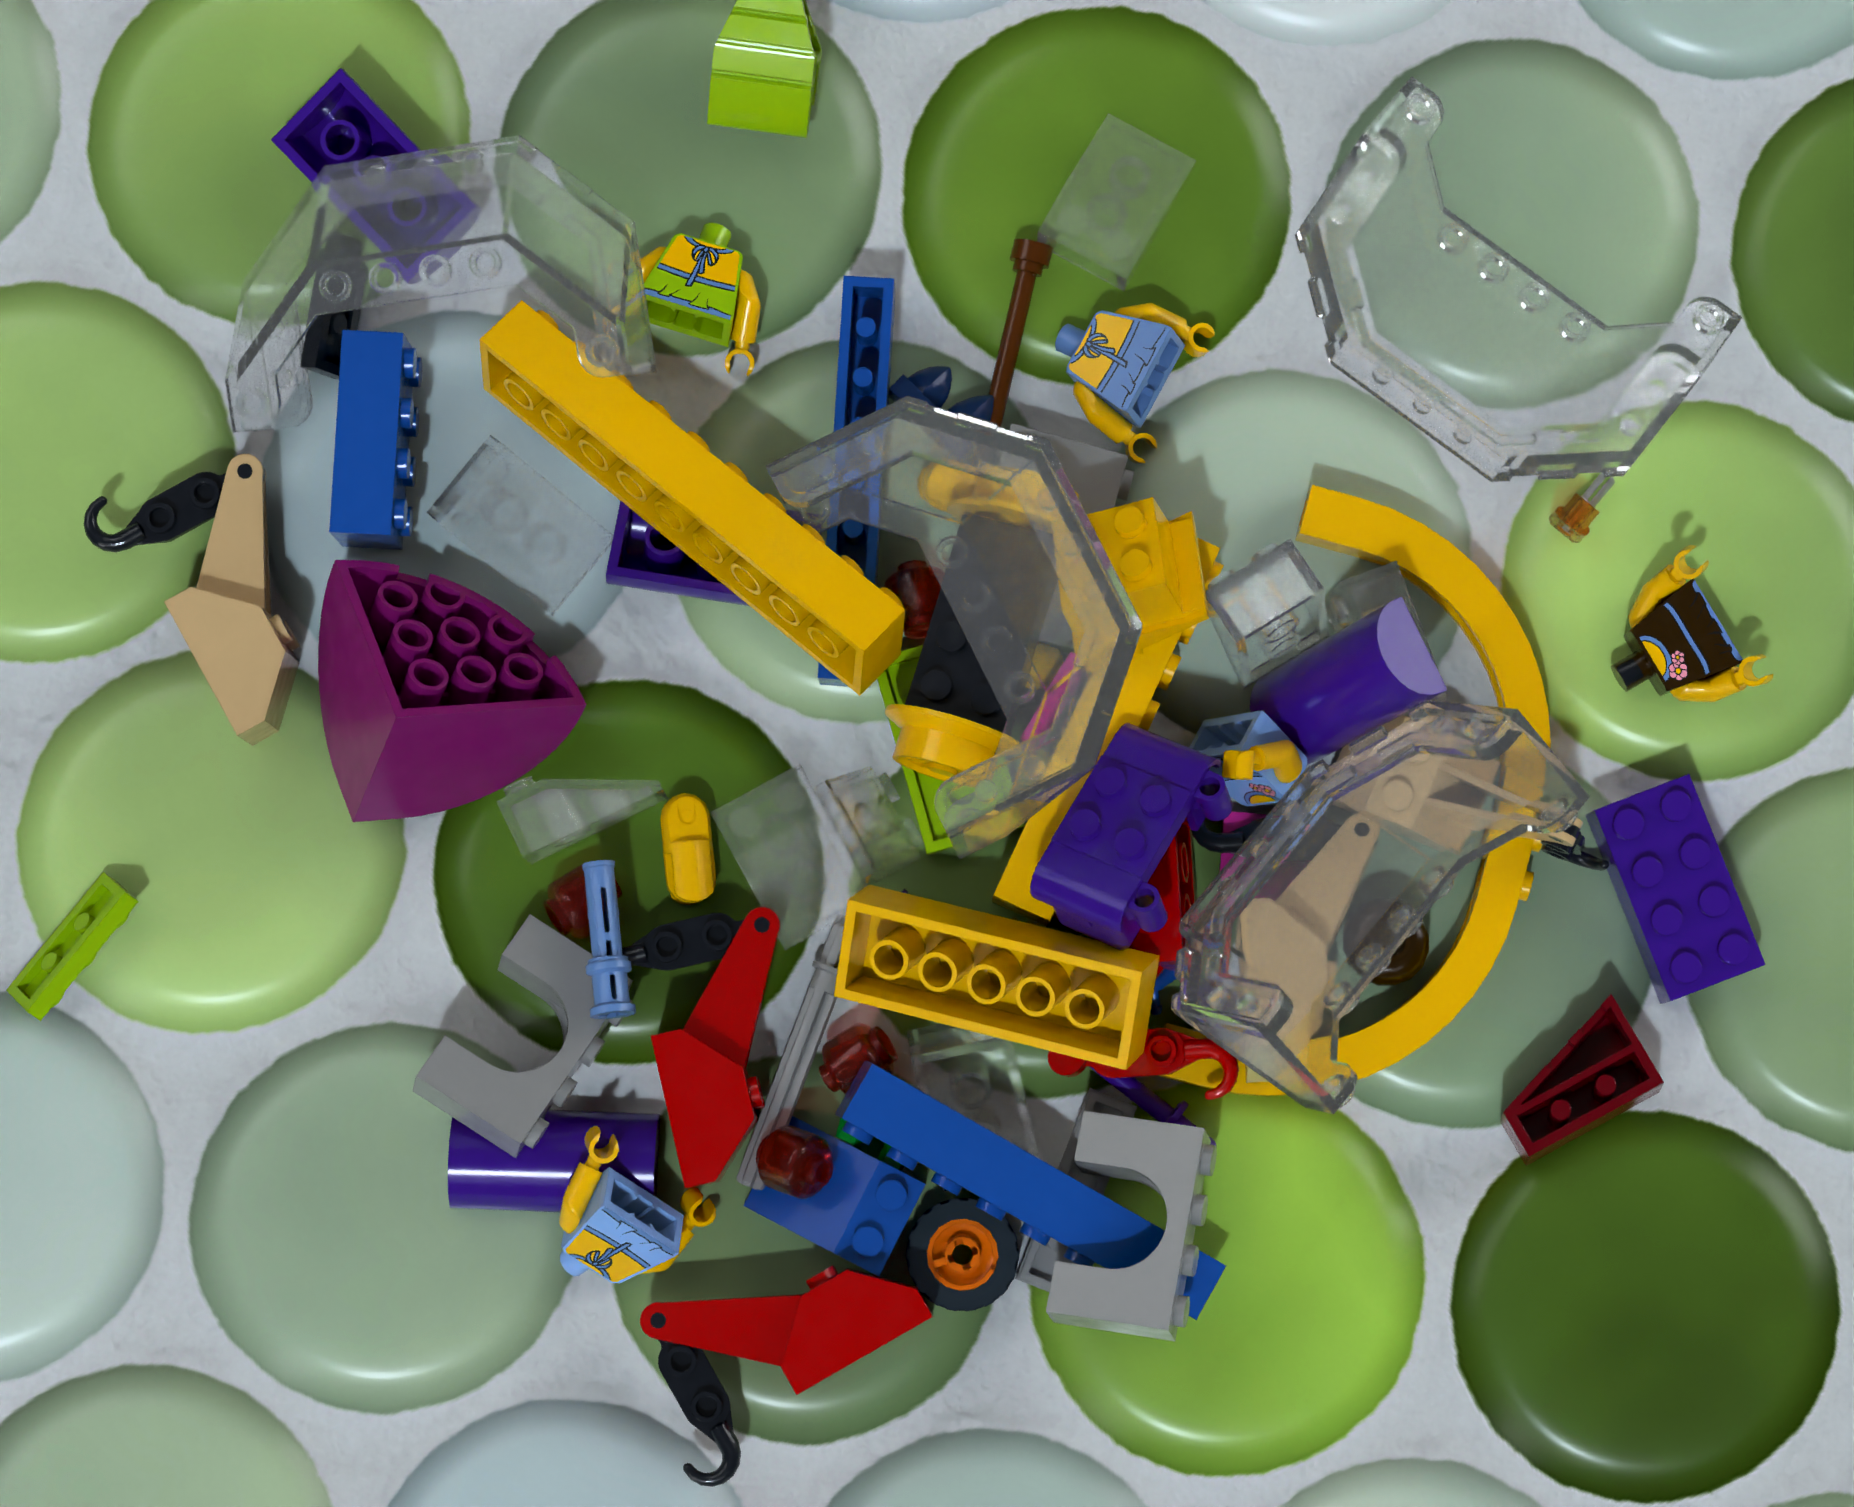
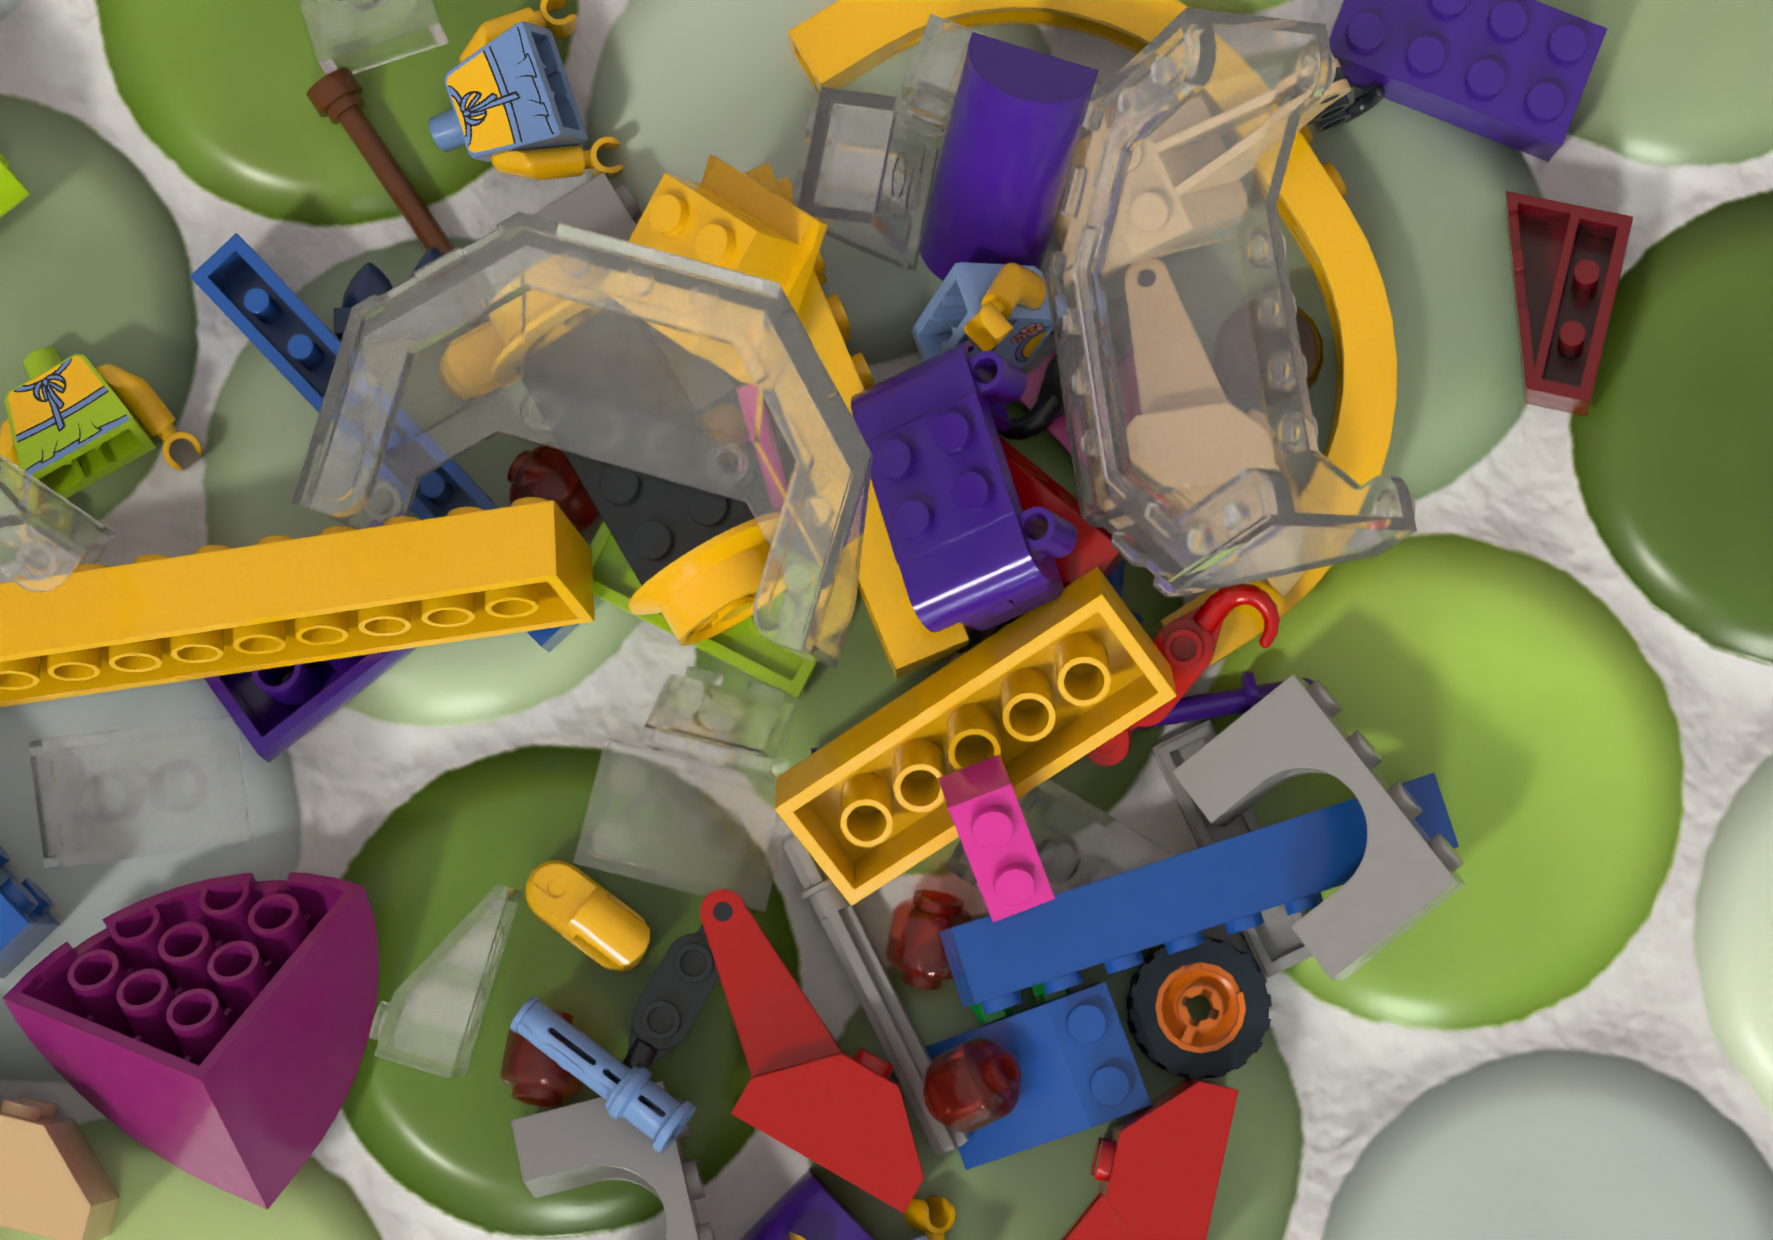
camera: 45 degrees left, 0 degrees up
none -> dark pink brick [938,754,1055,922]

